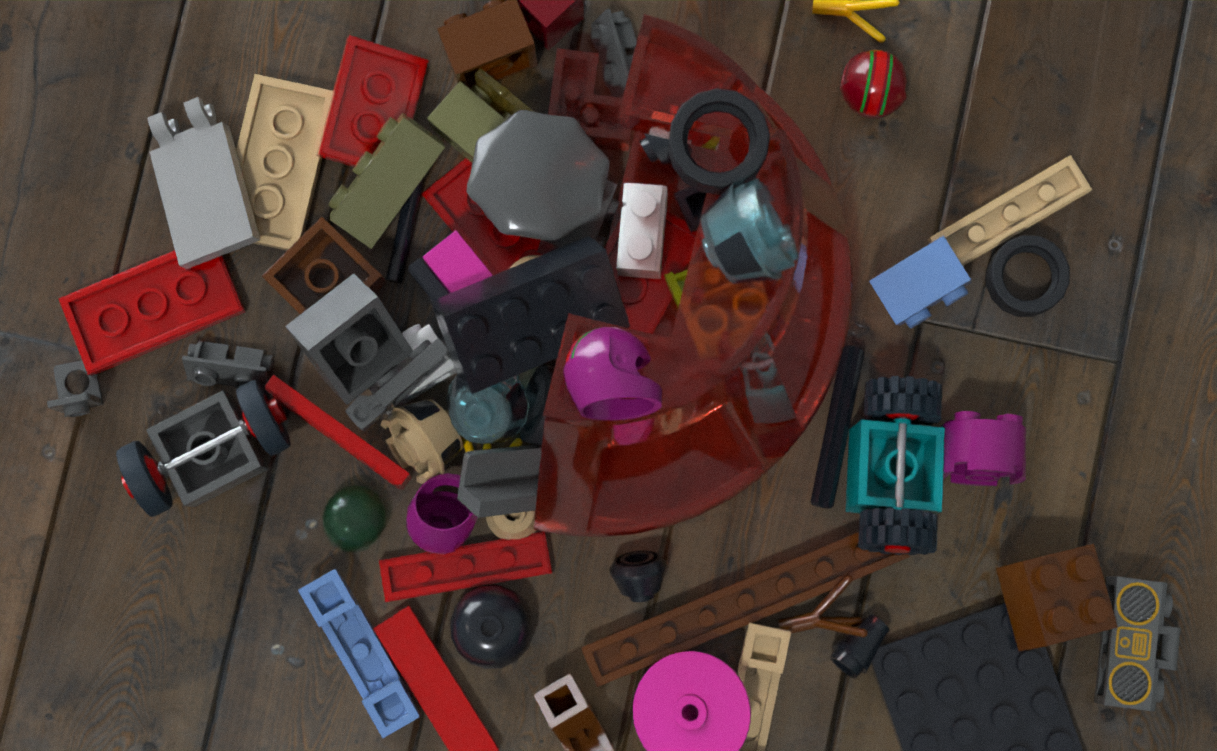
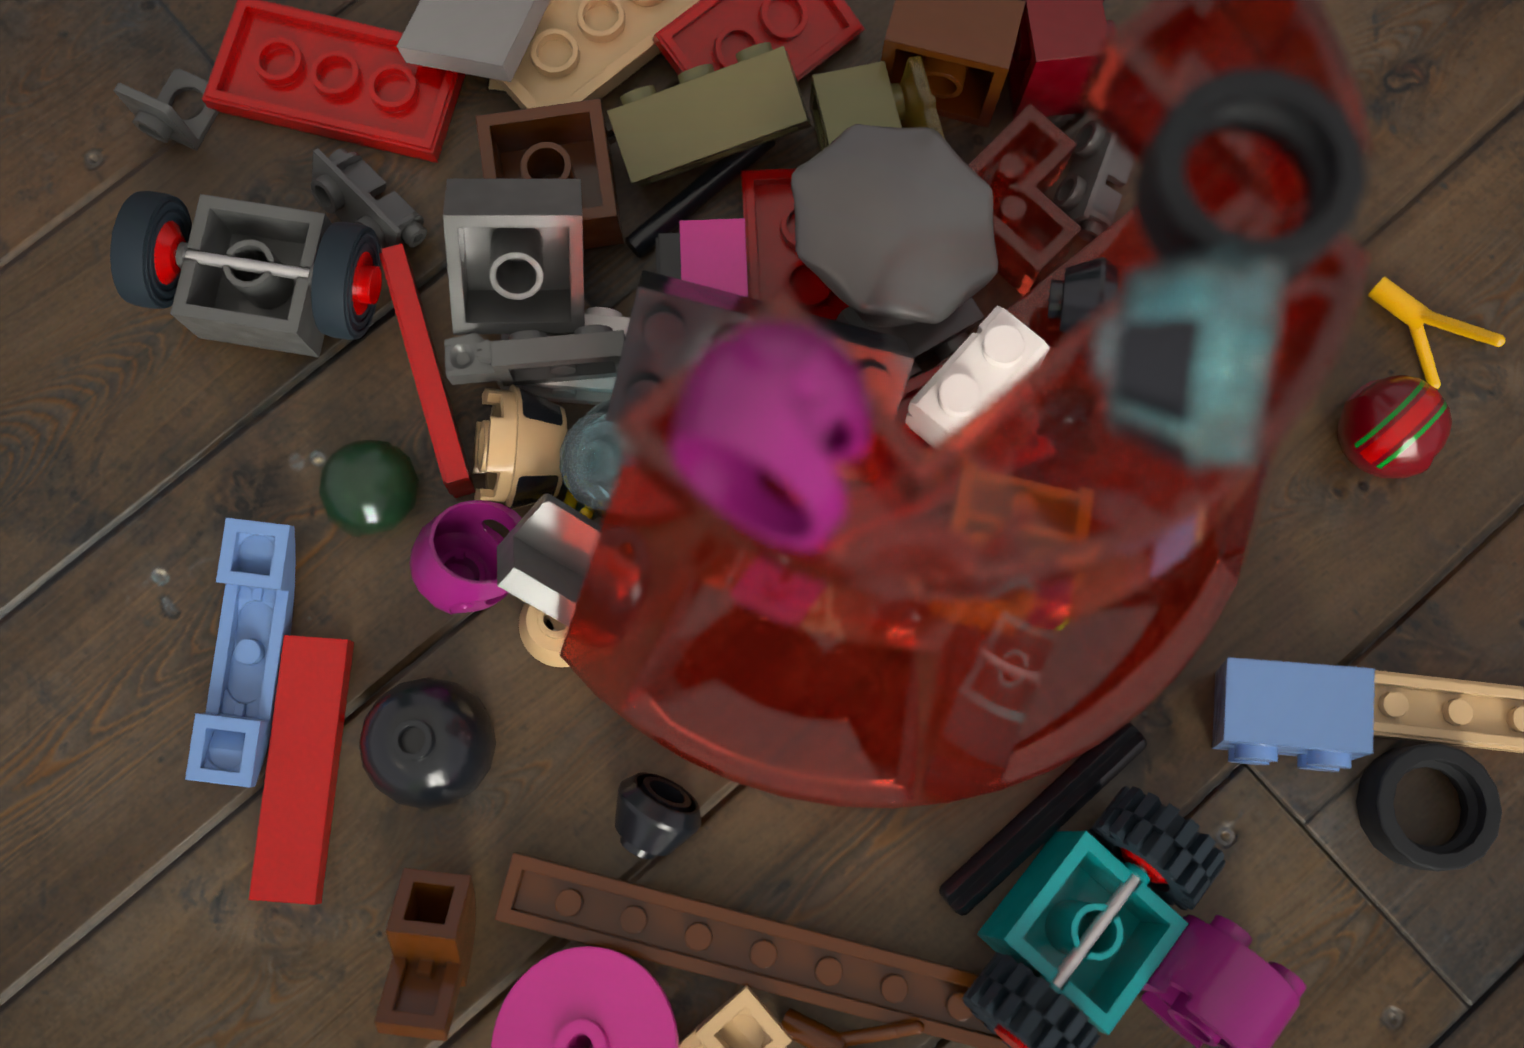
camera: 35 degrees right, 5 degrees down
red tile [379,532,552,602] -> none

